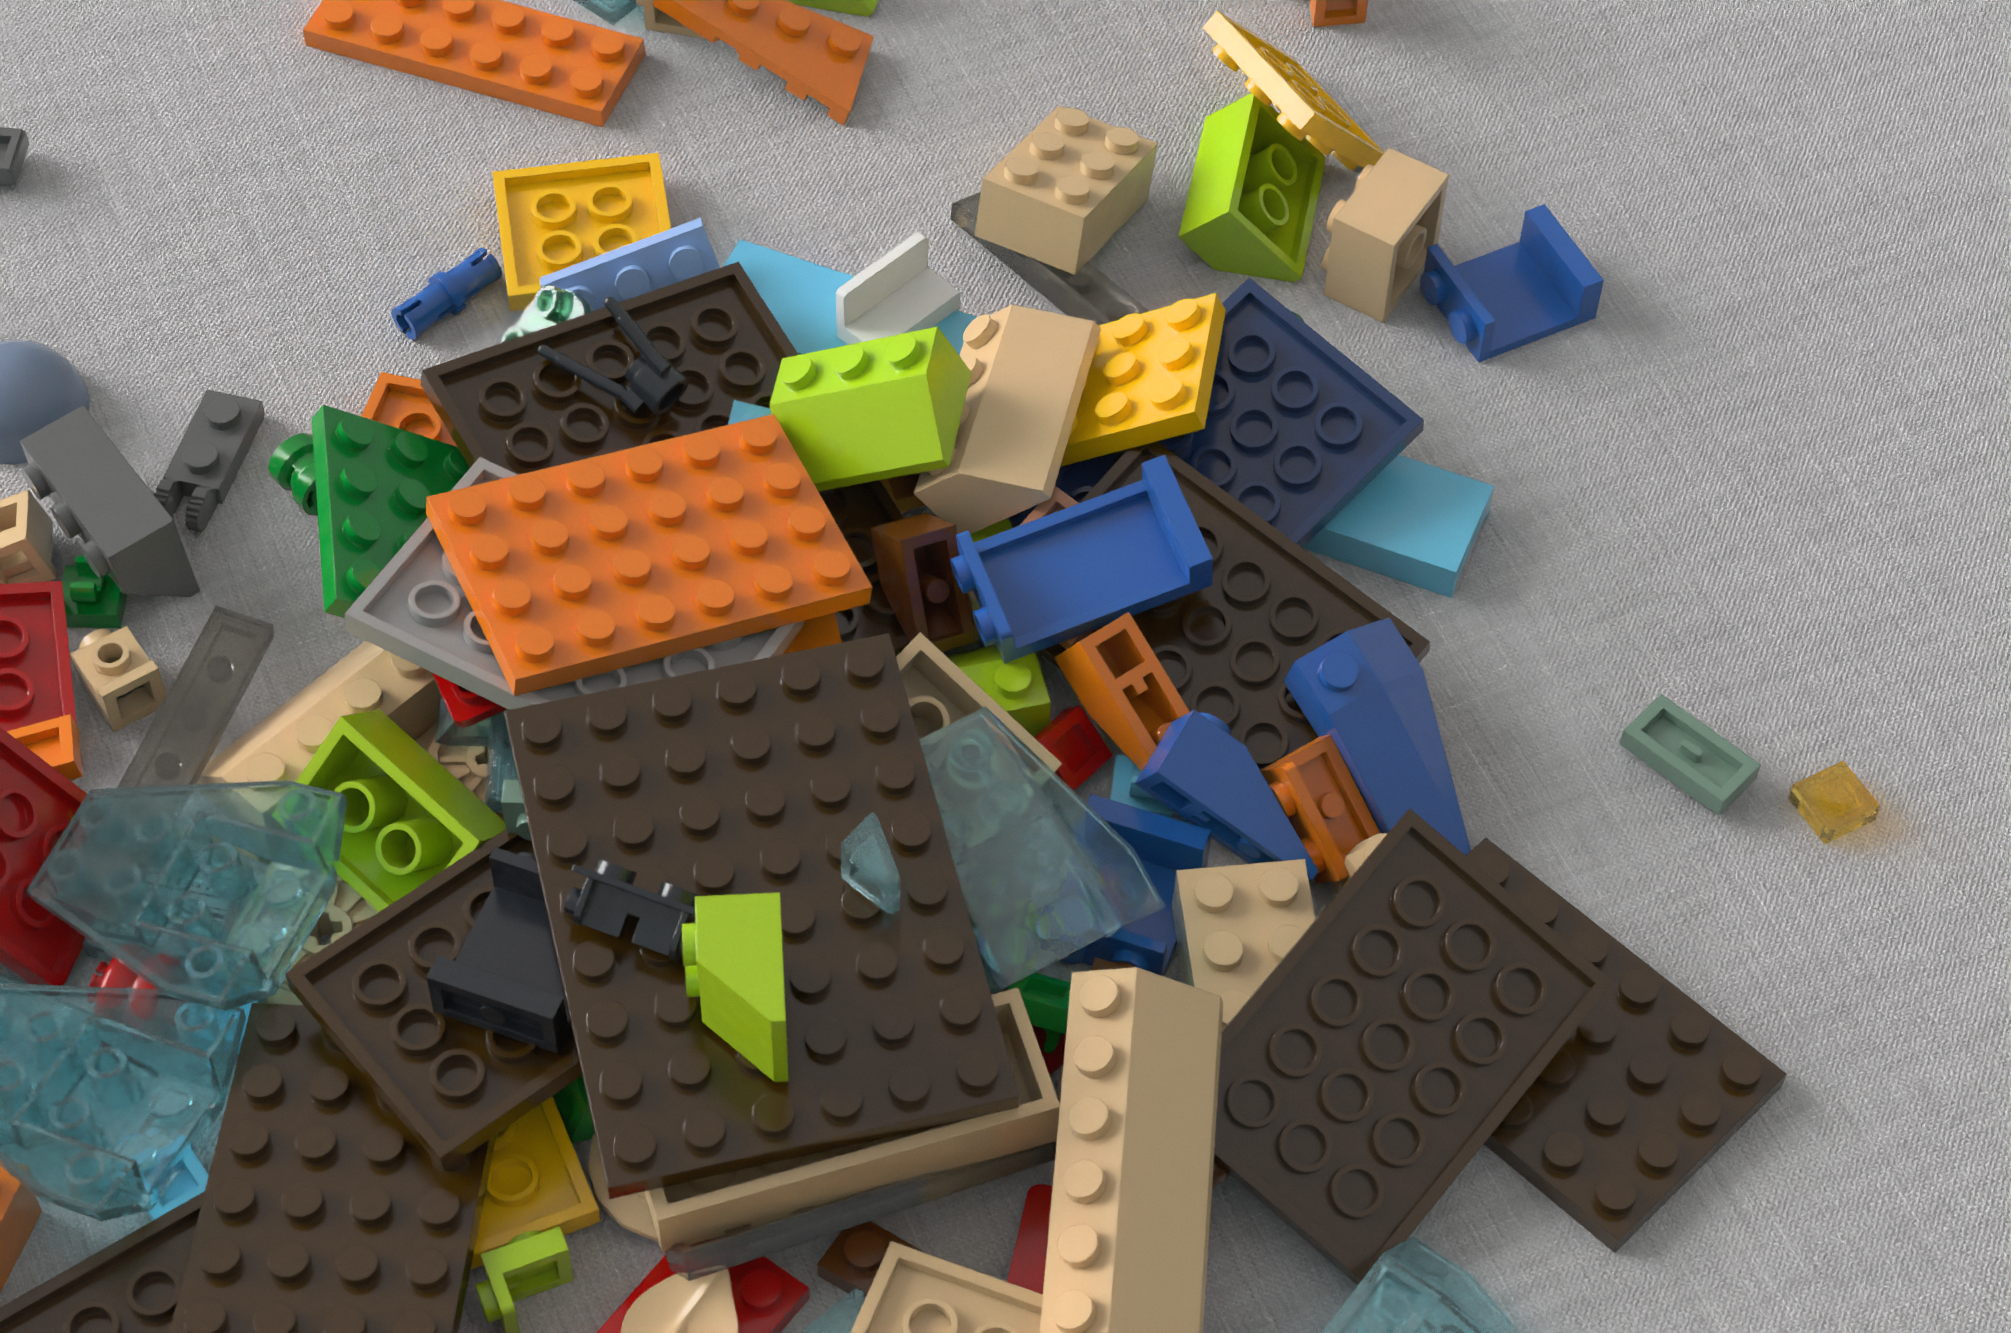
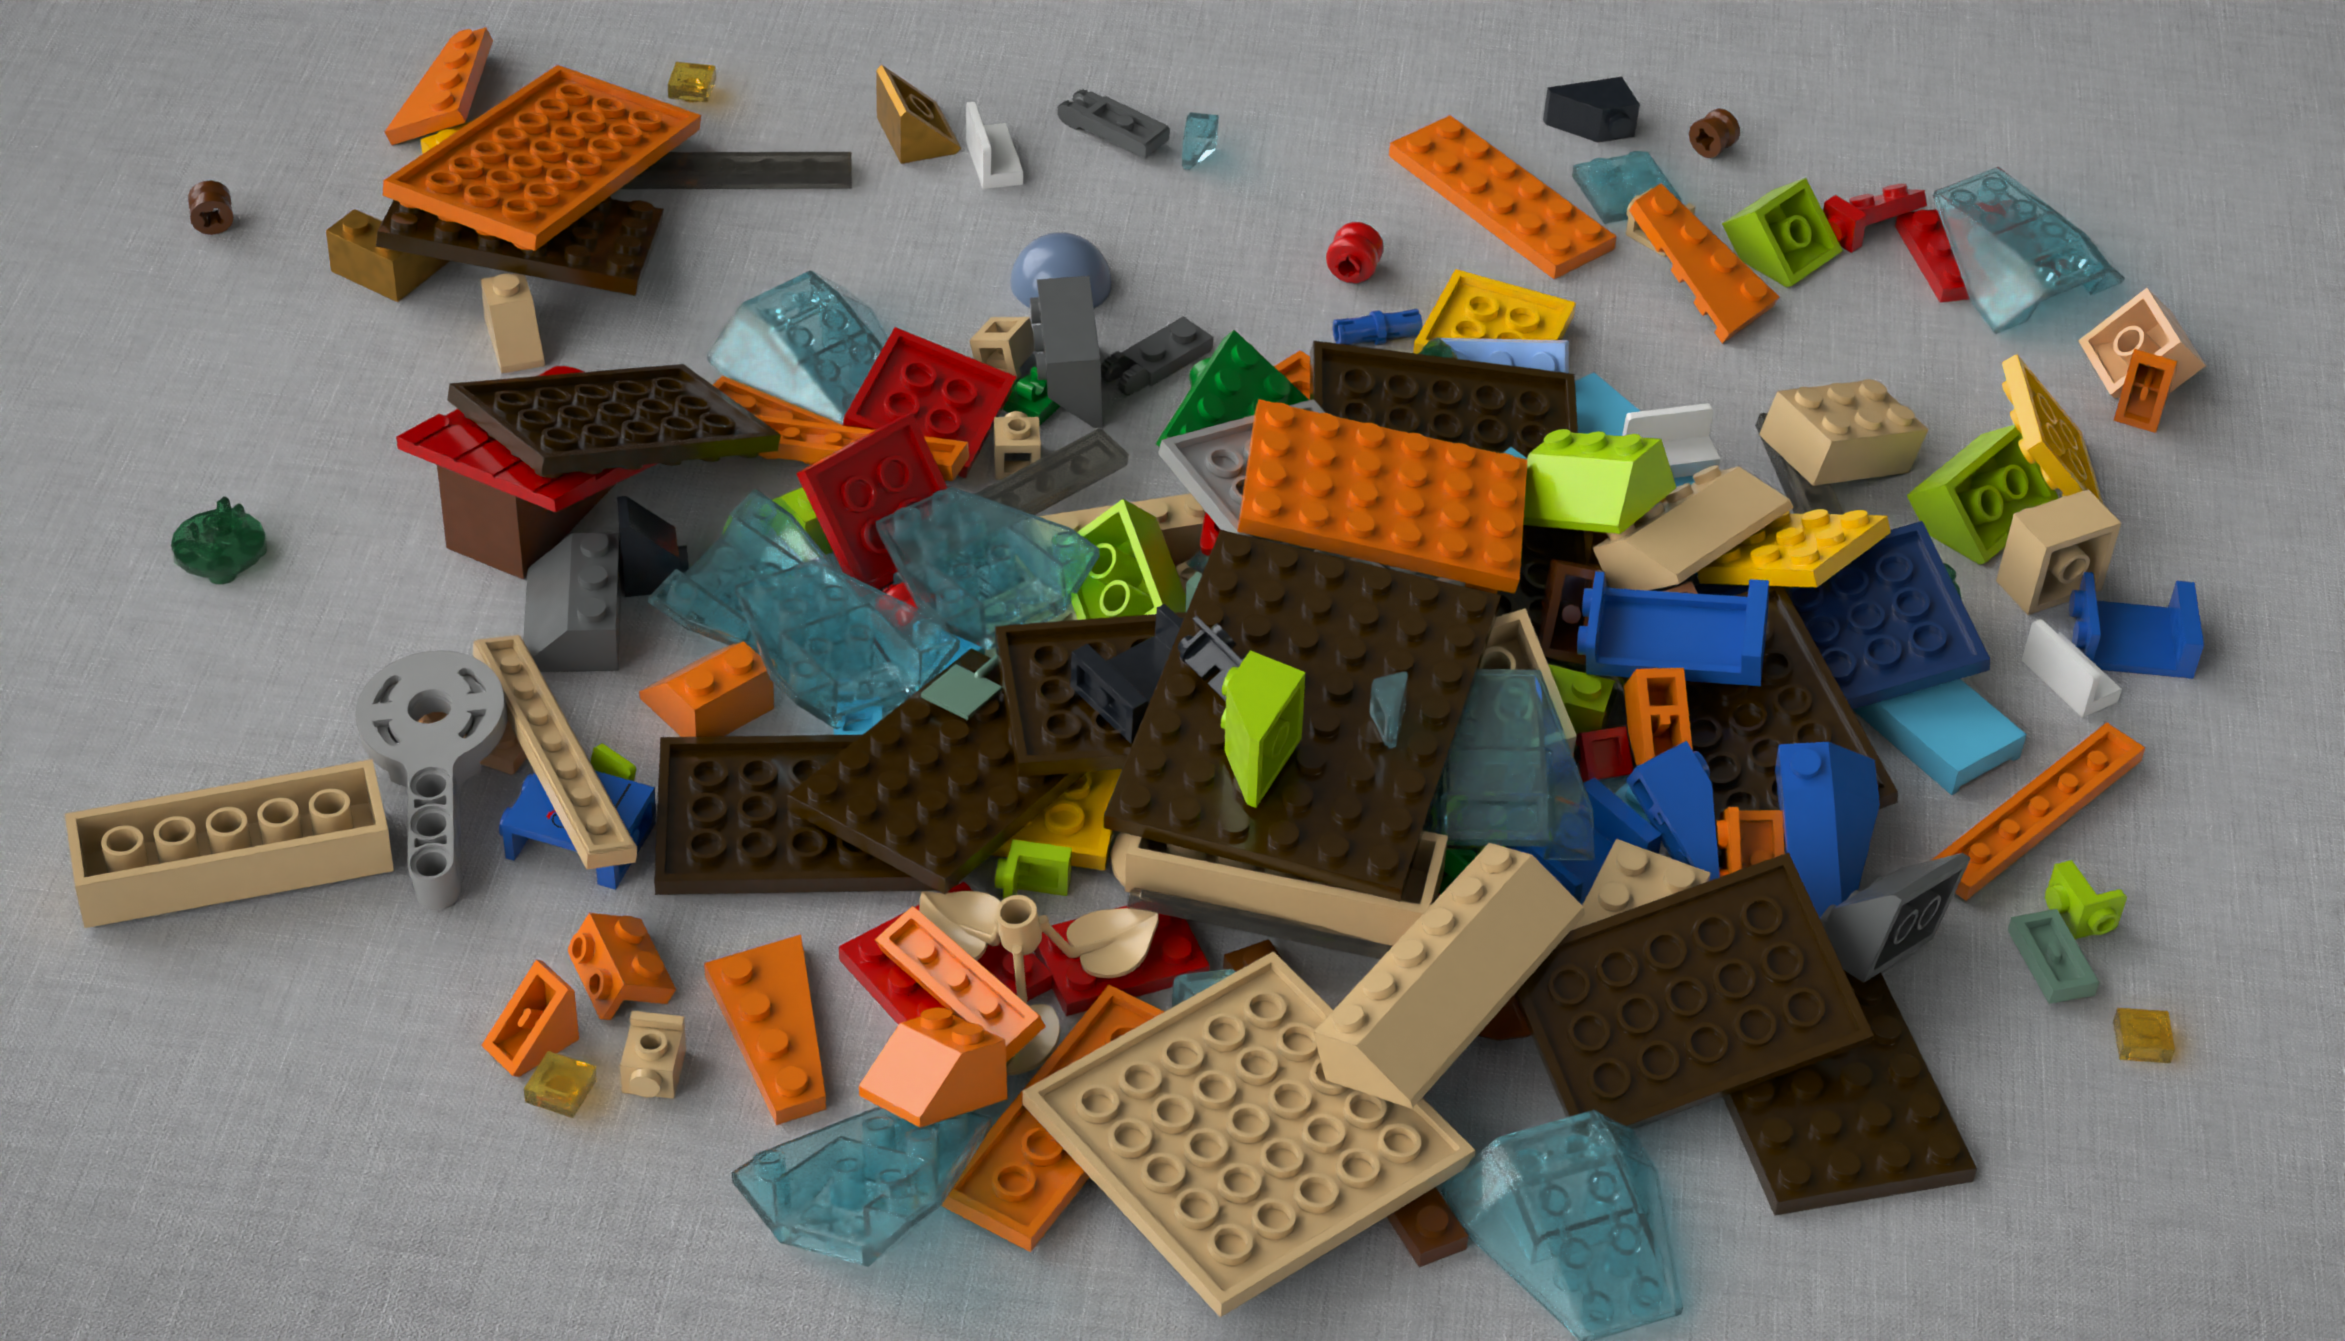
camera: 30 degrees right, 10 degrees down
black plant [538,297,689,415] -> none
none -> sand green piece [921,621,1042,720]
none -> clear light blue slope [1182,112,1219,170]
none -> red piece [1326,222,1384,284]
none -> dark grey slope [1820,853,1971,983]
none -> orange plate [1932,722,2145,901]
none -> white panel [2021,619,2122,718]
none -> lime bracket [2045,860,2127,939]

